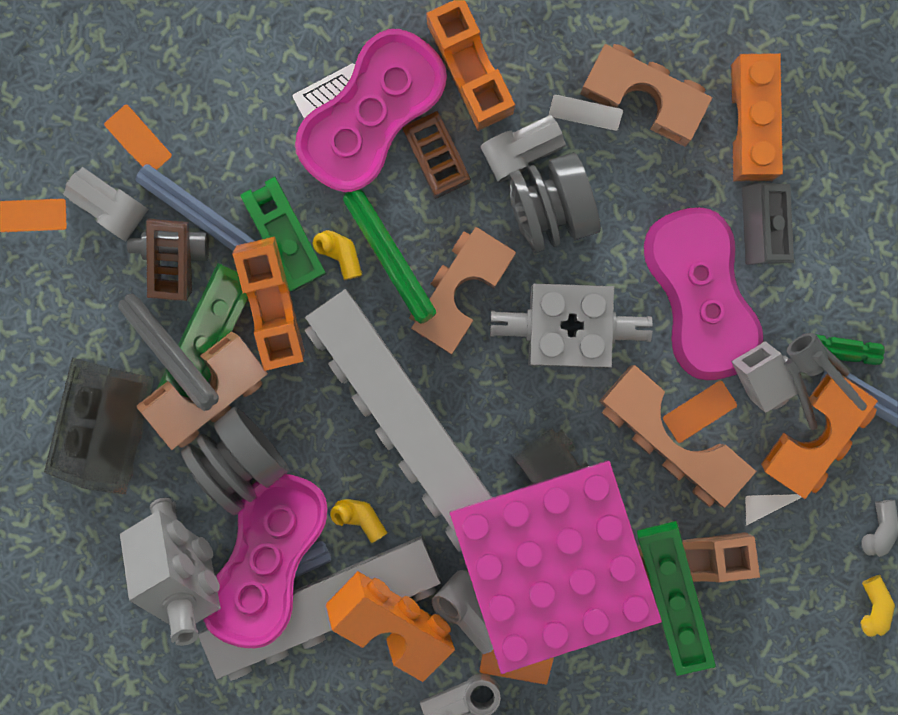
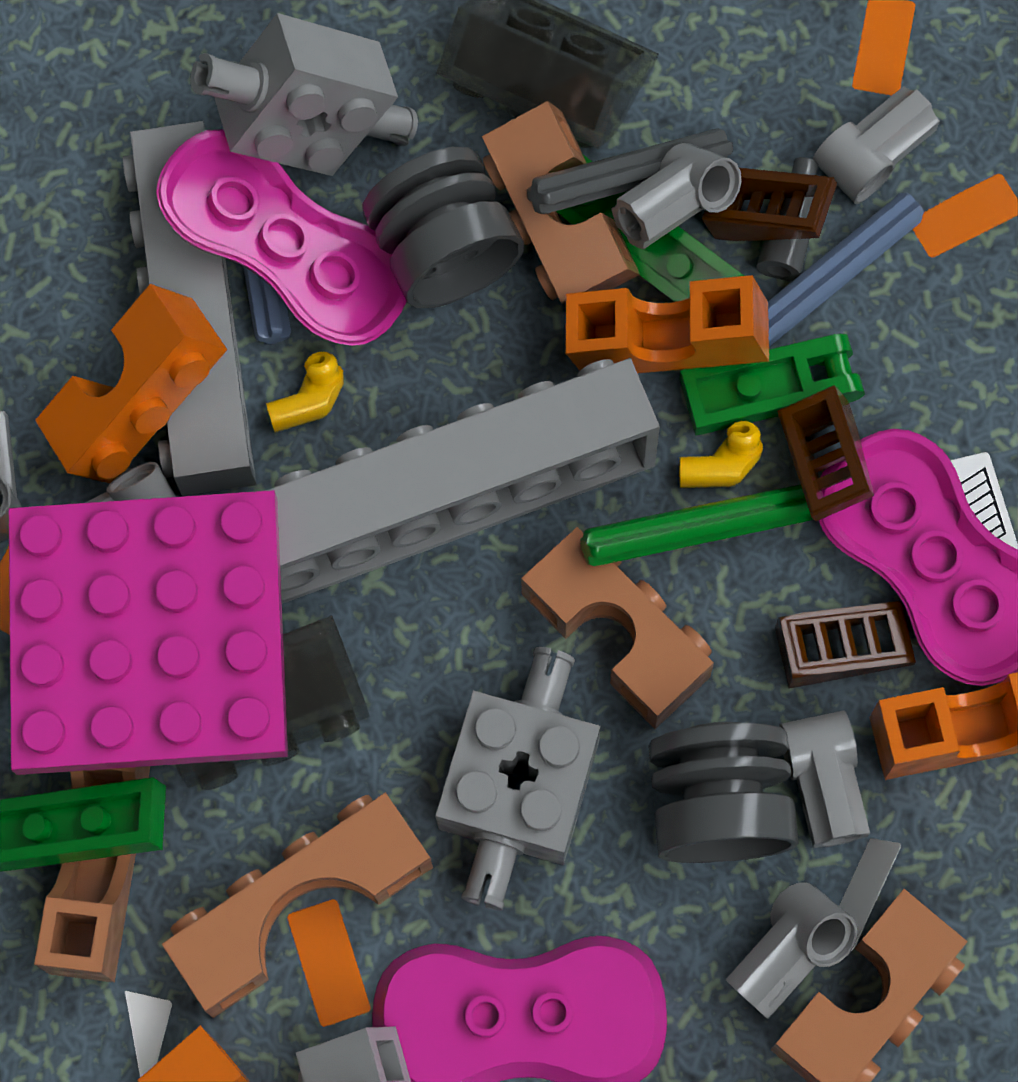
camera: 105 degrees right, 15 degrees down
none -> light grey piece [611,143,742,249]
none -> light grey piece [726,882,858,1019]
none -> reddish brown slope [778,385,874,521]

